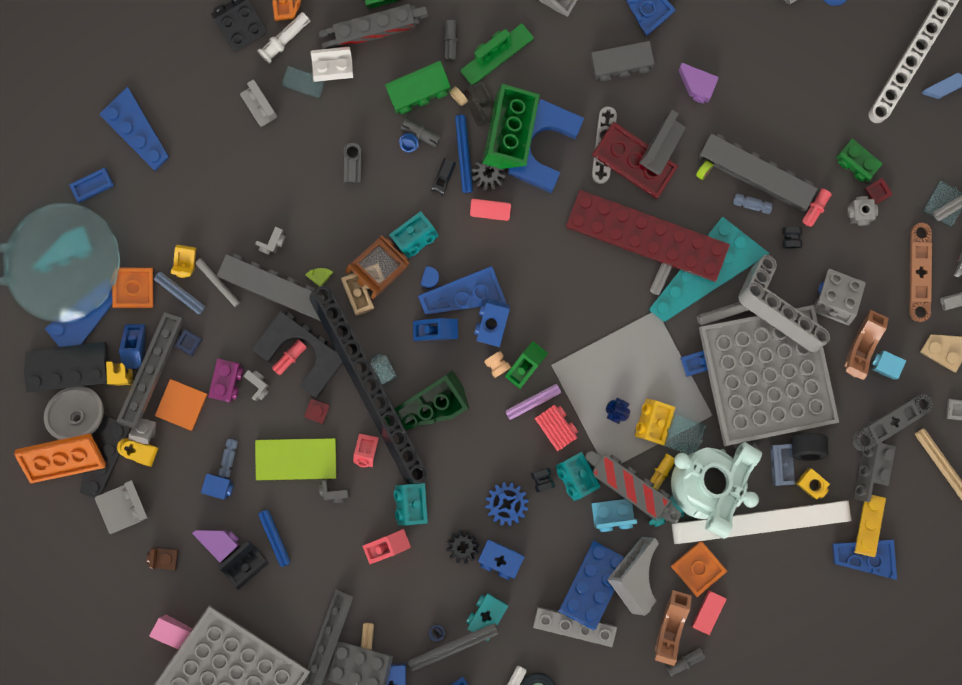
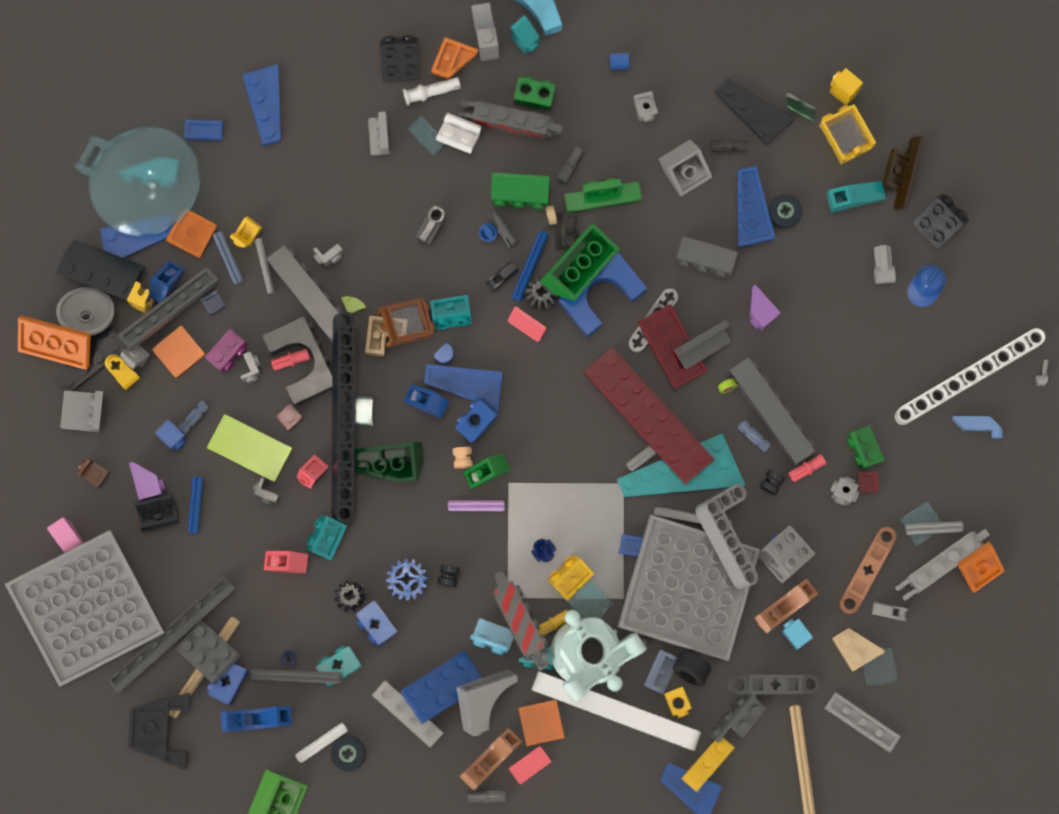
camera: 30 degrees right, 5 degrees down
coral brick [534,405,578,451] -> none
teal bracket [555,452,600,501] -> none

